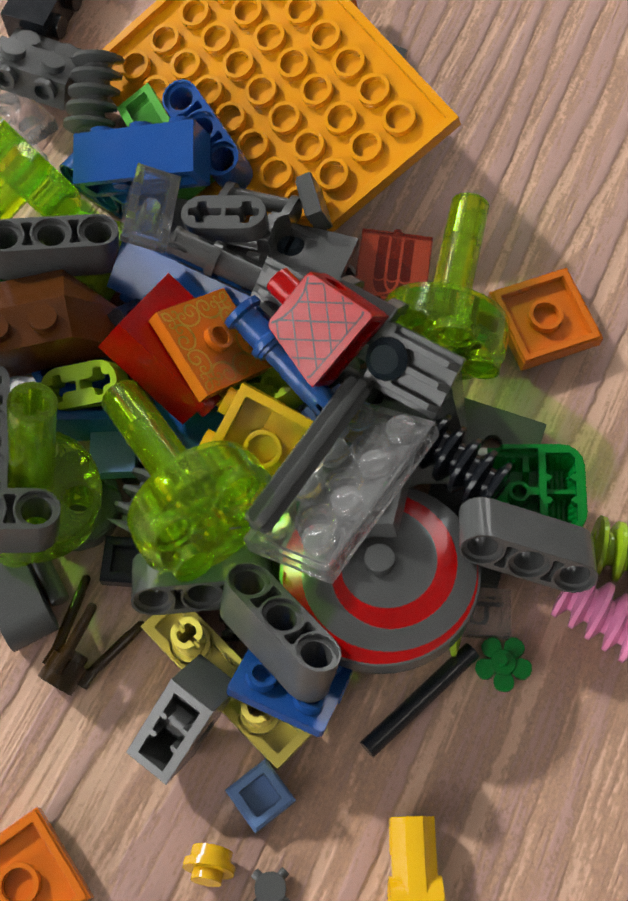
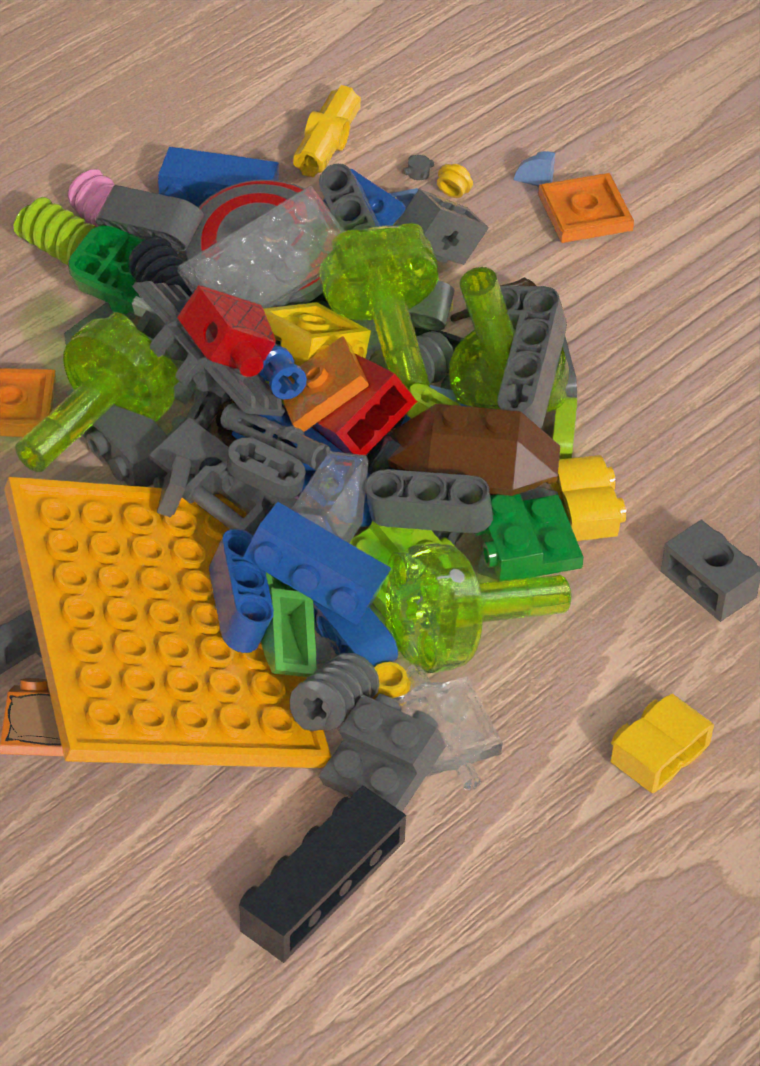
camera: 160 degrees left, 20 degrees down
dark grey axle [245,376,370,534] -> none
clear red piece [355,228,433,306] -> none
none -> blue brick [158,147,279,207]
none -> yellow plate [373,662,411,703]

